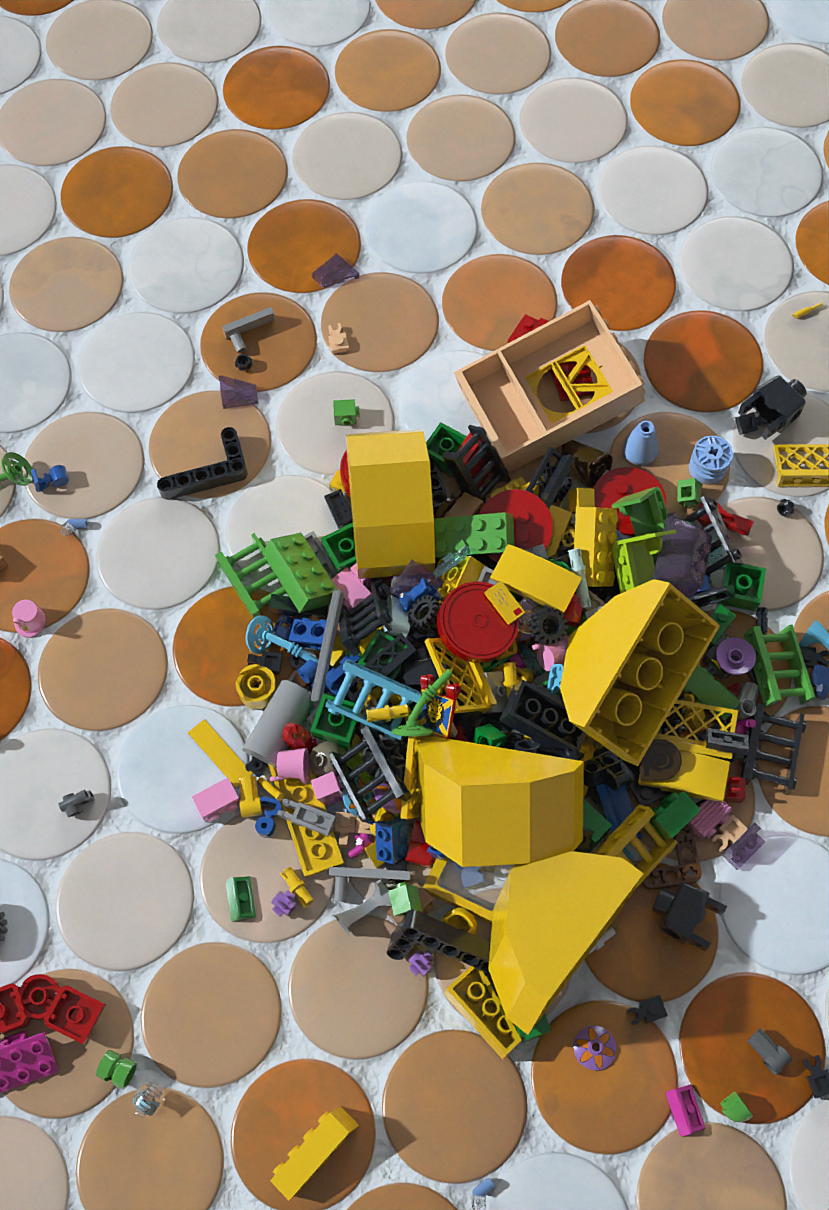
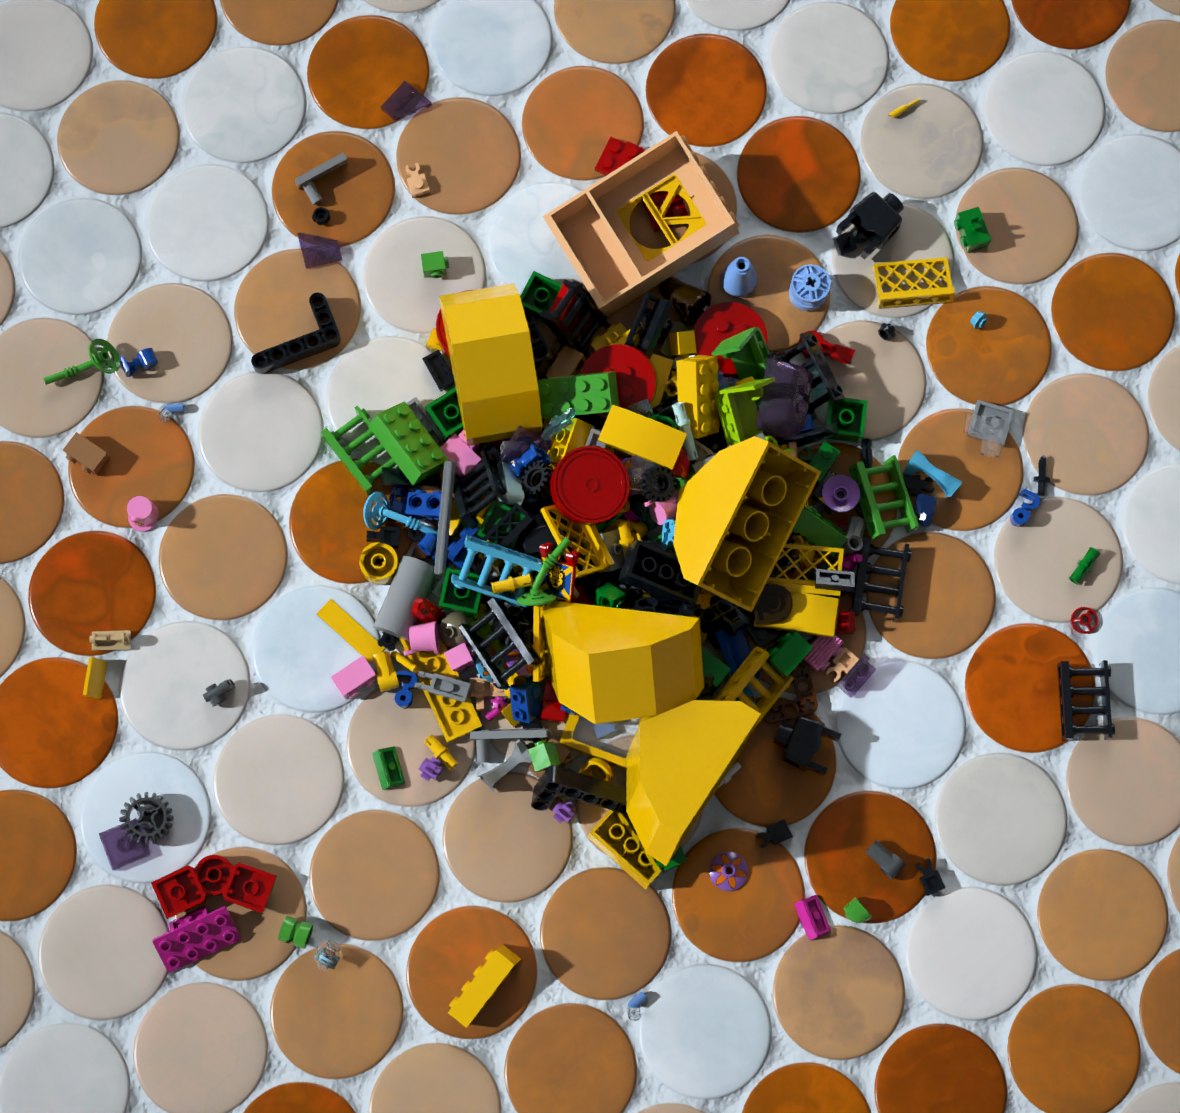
camera: 10 degrees left, 10 degrees up
yellow tile [484,581,525,625] -> none
bright green brick [677,478,703,509] -> none

